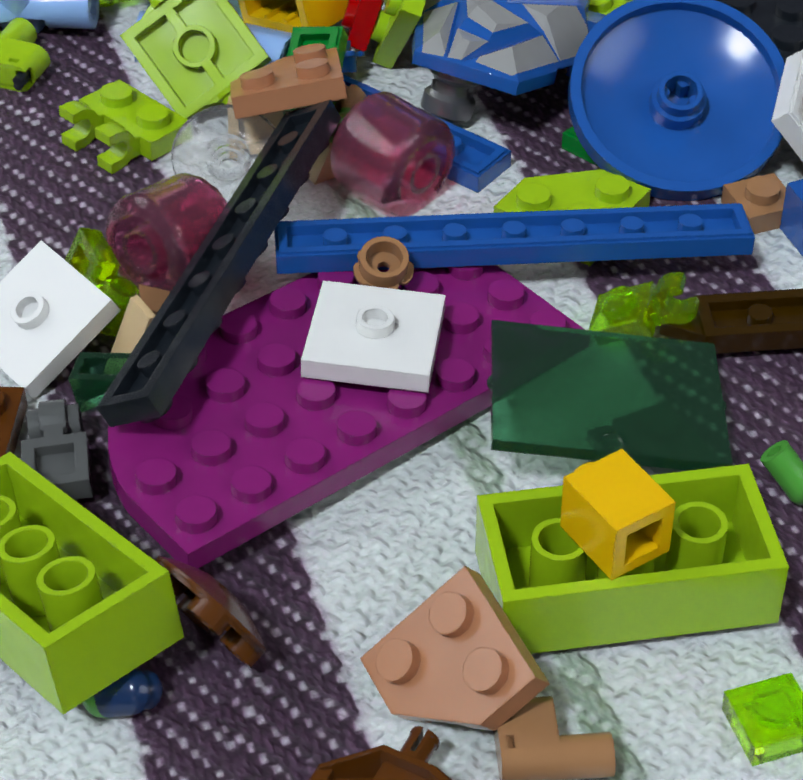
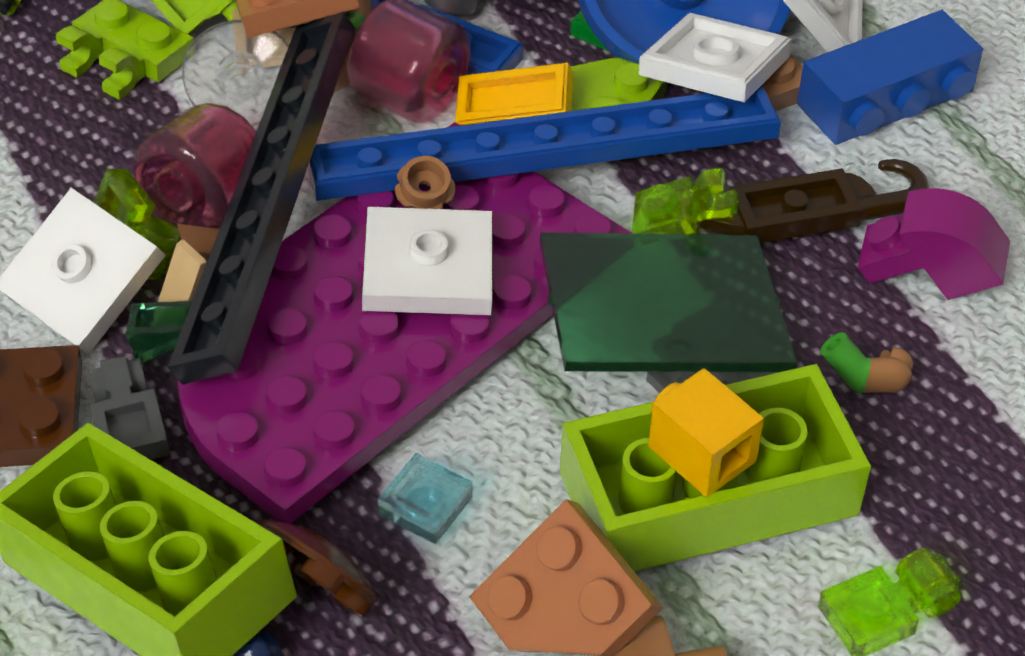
camera: 10 degrees left, 5 degrees up
none -> clear light blue plate [378,453,473,545]
none -> yellow tile [455,63,574,125]
none -> white plate [639,13,792,103]

